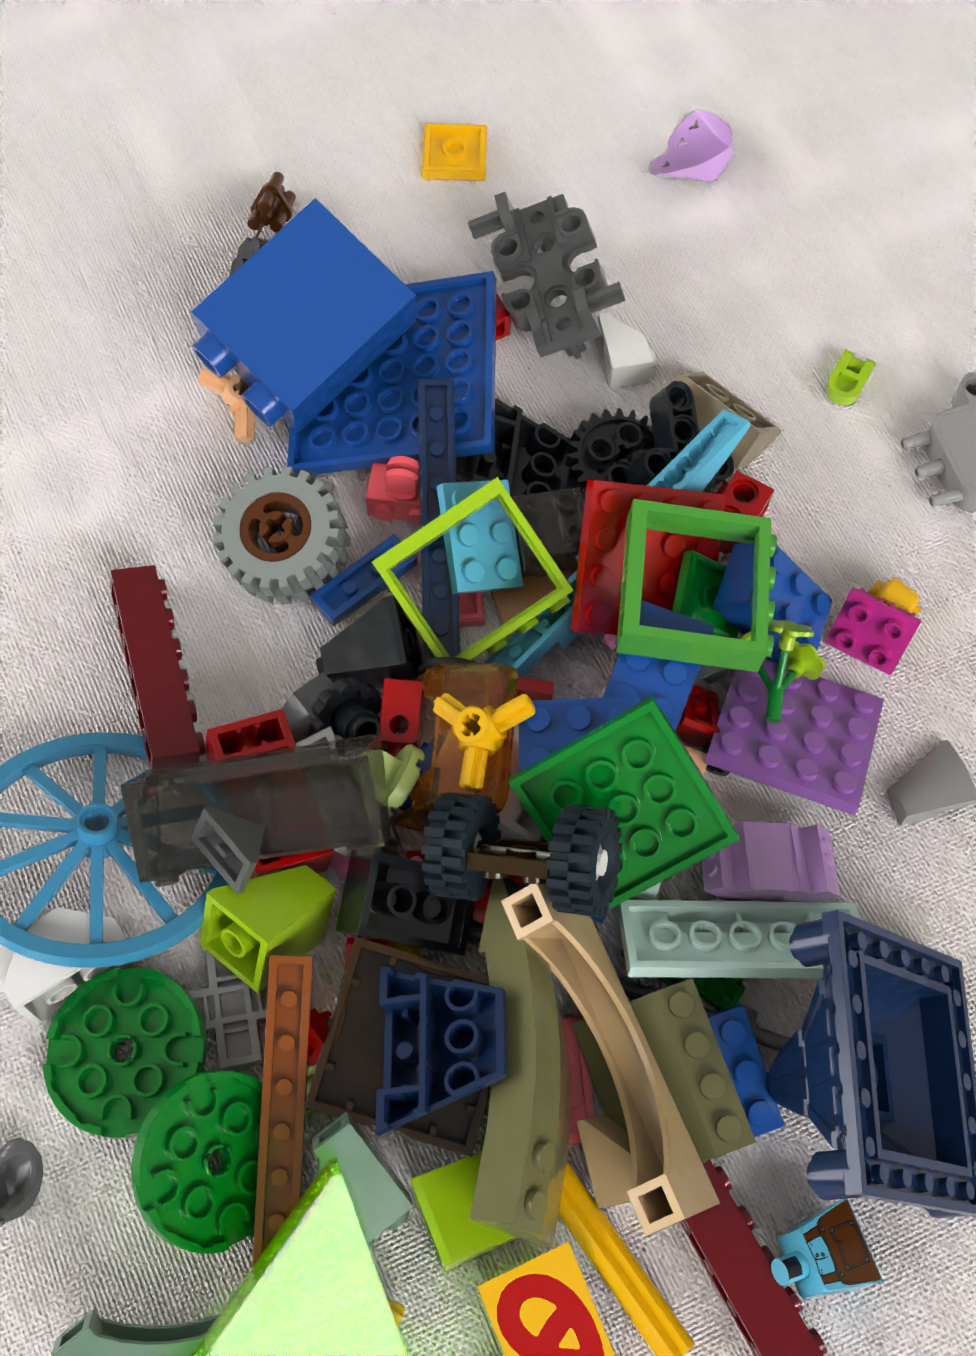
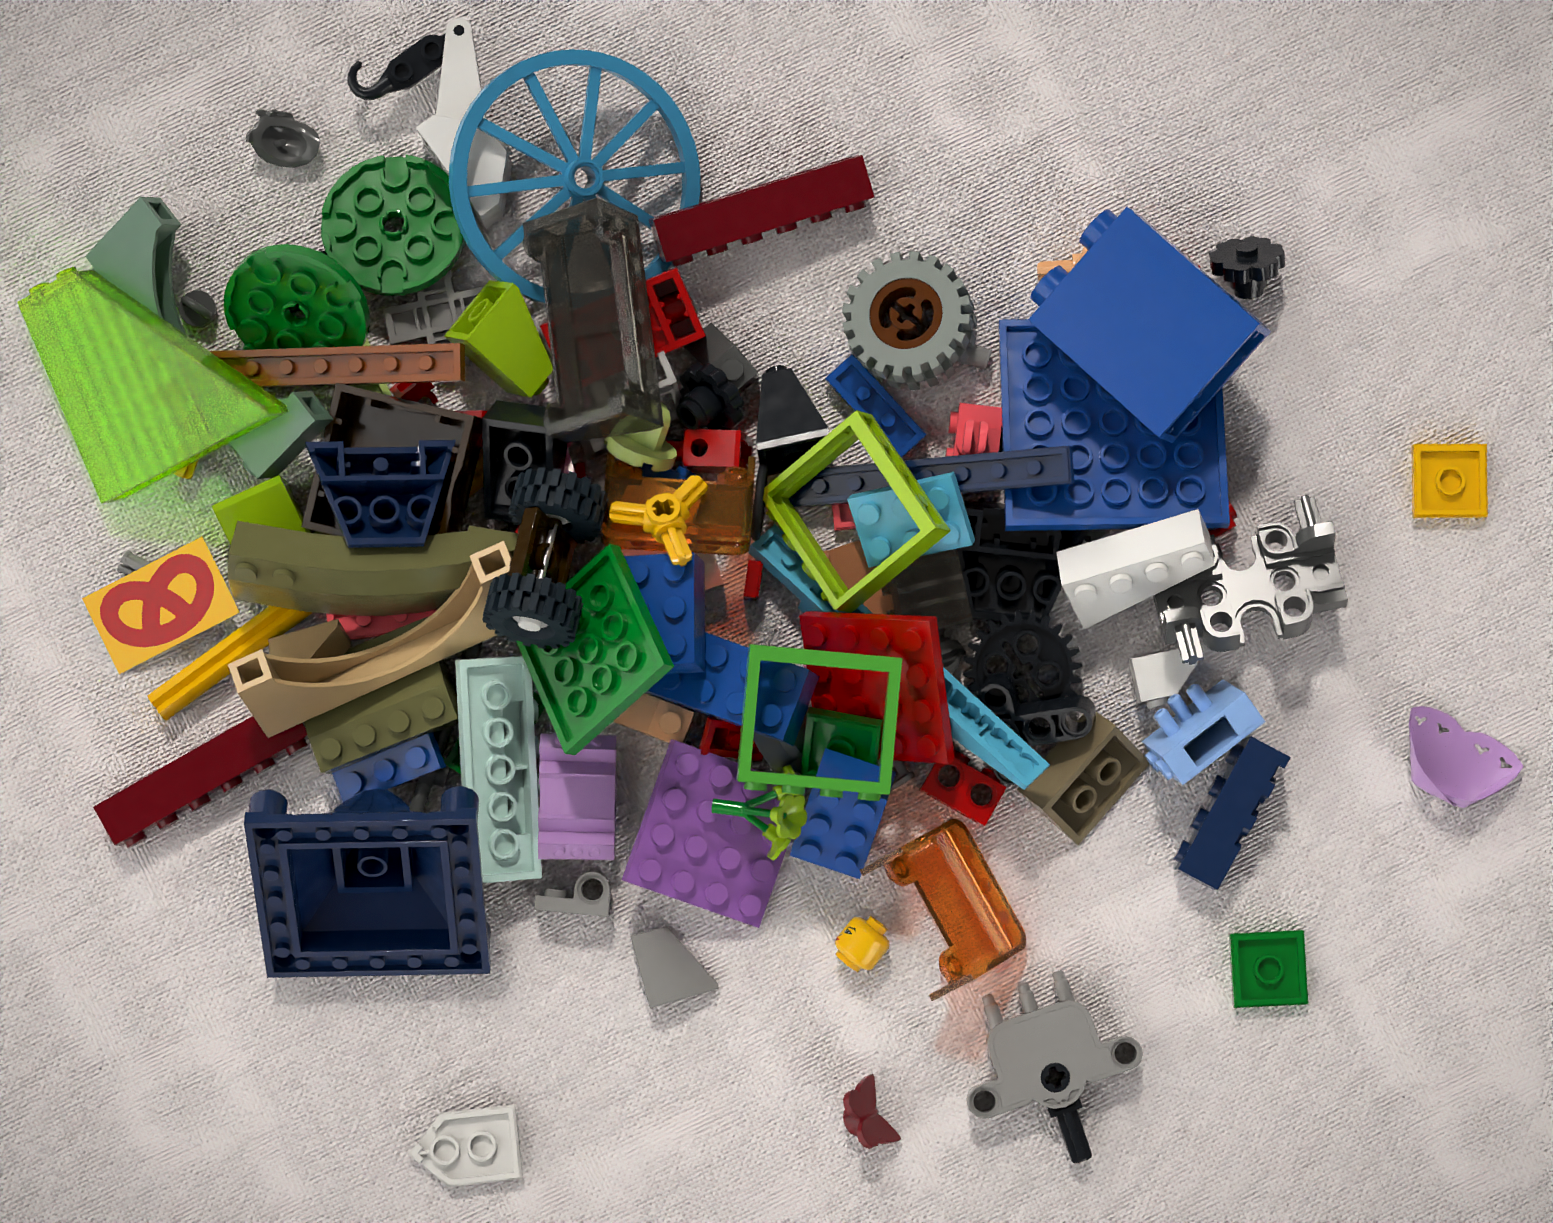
camera: 90 degrees right, 20 degrees up
dark grey slope [191,807,266,894] -> none
reddish brown piece [247,172,296,237] -> none
torso [771,1199,883,1299] -> none
dark pink hinge [824,587,921,676] -> none
lime plate [826,349,876,405] -> none
none -> dark grey tile [179,290,217,328]
none -> light grey plate [534,872,611,917]
none -> clear orange windscreen [860,819,1026,1001]
none -> white wedge [1056,509,1215,630]
none -> light blue piece [1142,679,1265,785]
none -> dark blue wedge [1173,736,1291,890]
none -> green tile [1229,930,1308,1008]

